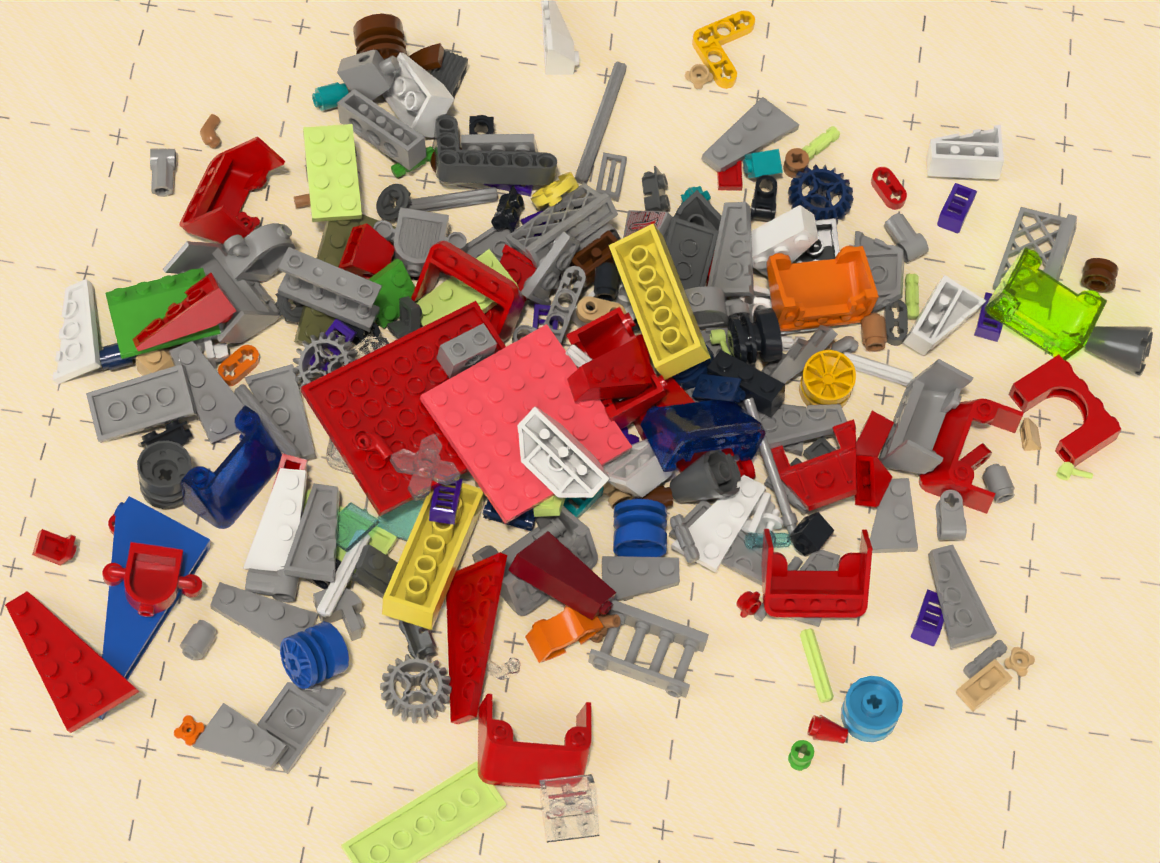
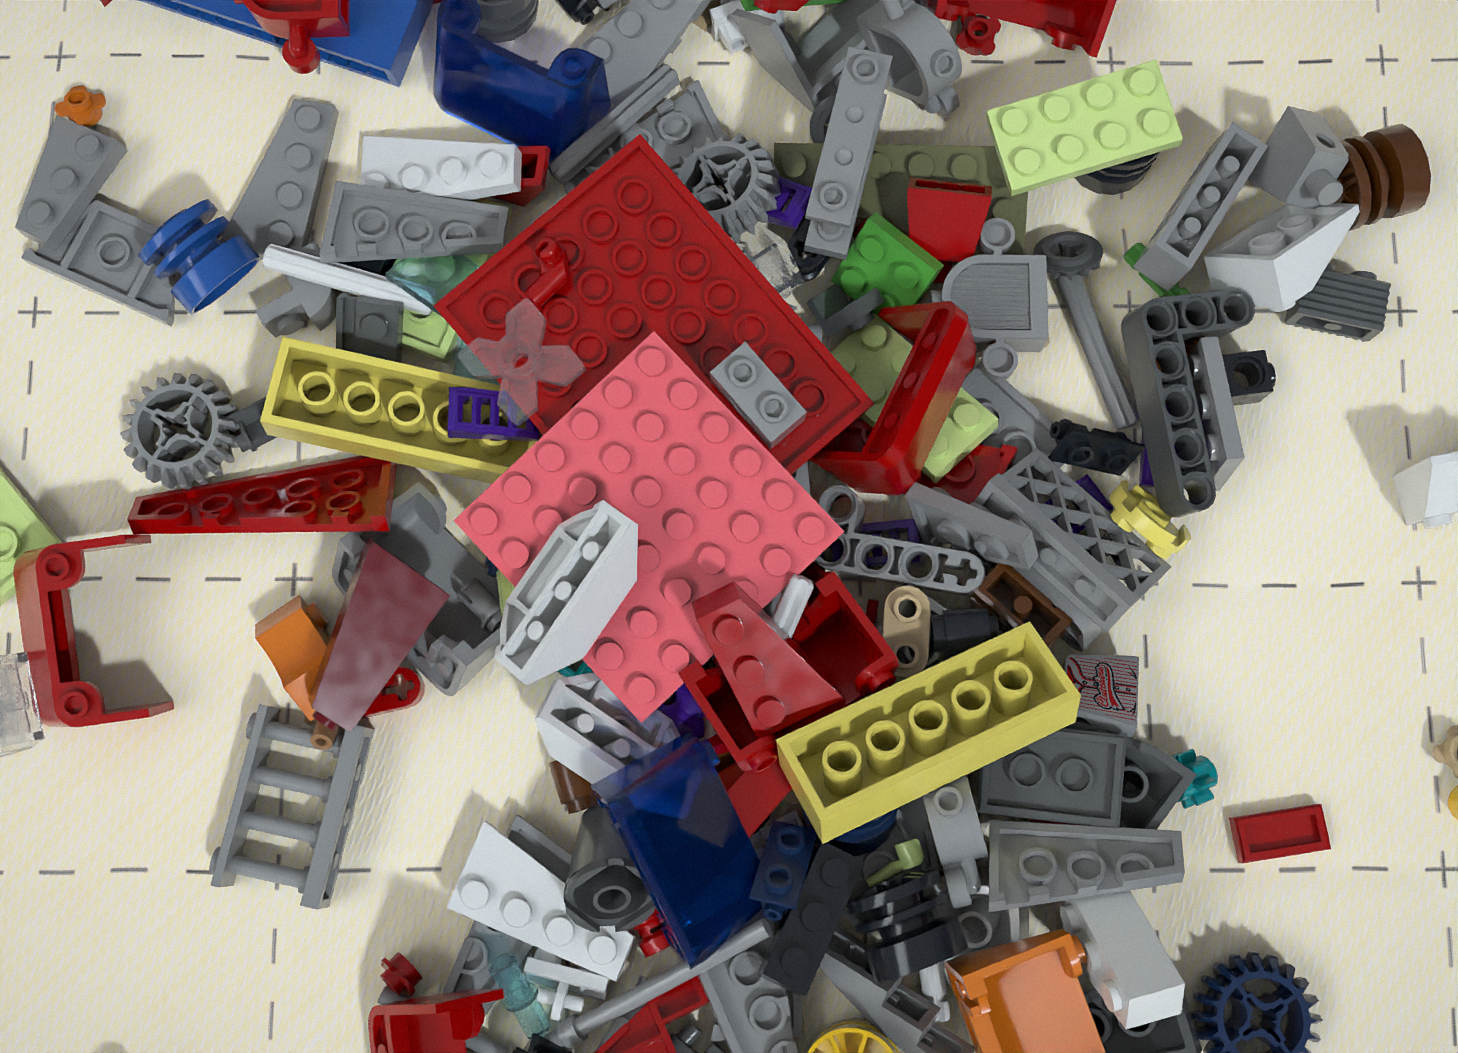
camera: 90 degrees right, 15 degrees up
light grey brick [180,620,216,660] -> none
orange beam [218,345,259,386] -> none
light grey piece [245,568,299,603] -> none
teal brick [312,82,349,111] -> none
reddish brown slope [408,43,444,71] -> none
clear arm [485,657,521,680] -> none
light grey axle [575,61,627,184] -> none
light grey tile [596,152,627,202] -> none
light grey wing [602,556,680,601] -> none
blue wheel [613,499,667,557] -> none
dark grey hinge [642,166,670,212] -> none
light grey axle [670,514,700,563] -> none
light grey wing [701,97,800,172] -> none
teal brick [743,149,783,178] -> none
black piece [750,175,777,221] -> none
medium nougat wheel [783,148,809,178] -> none
yellowish green axle [802,126,840,161] -> none

